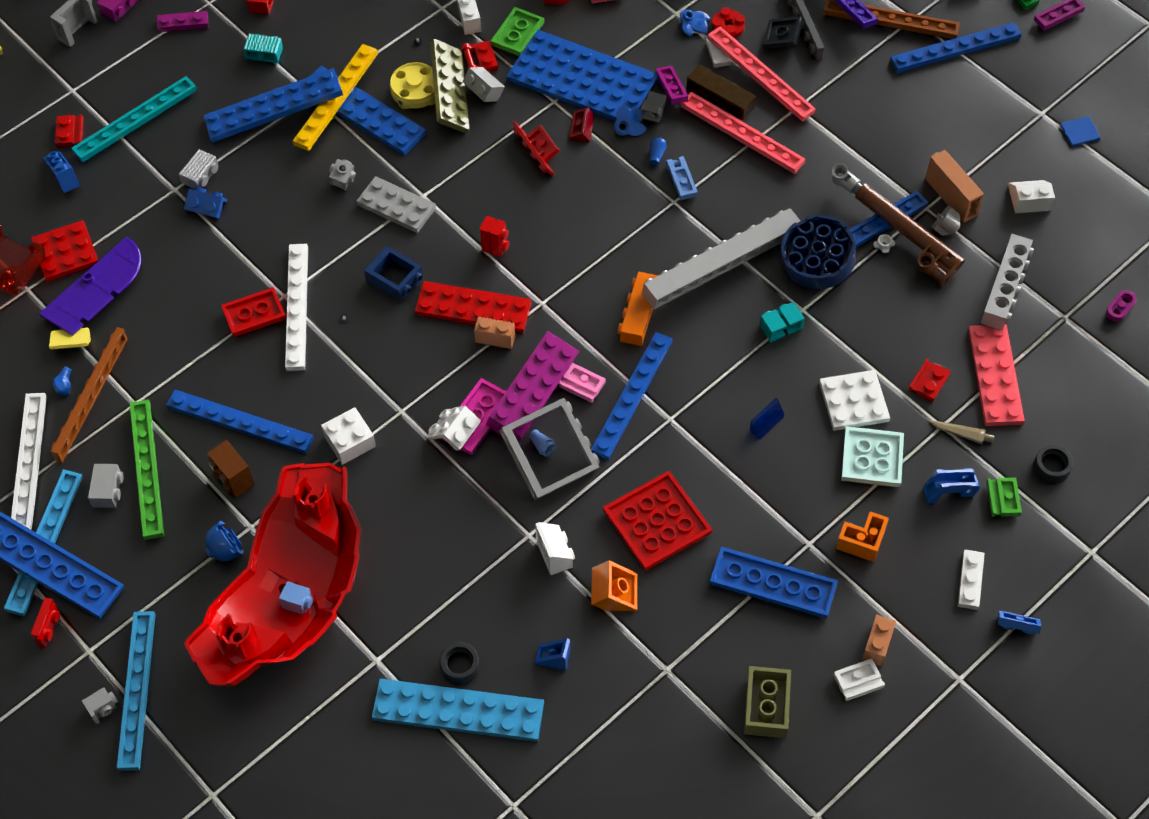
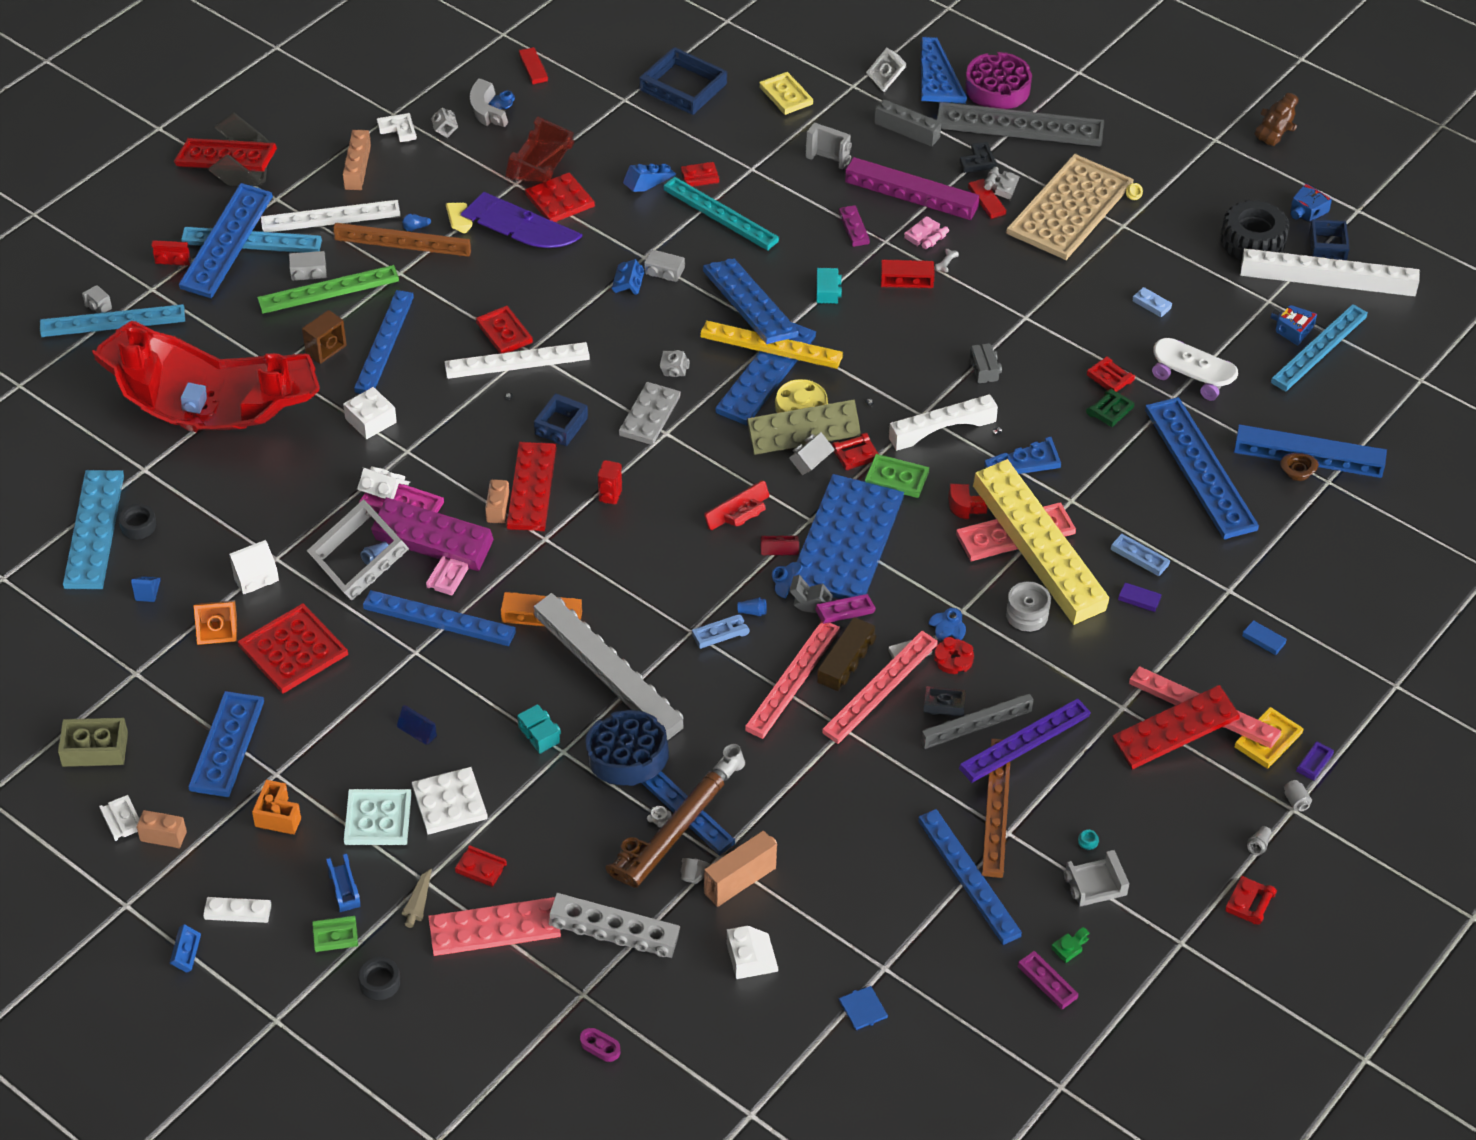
camera: 80 degrees right, 10 degrees down
blue cylinder [205,521,244,562] -> none

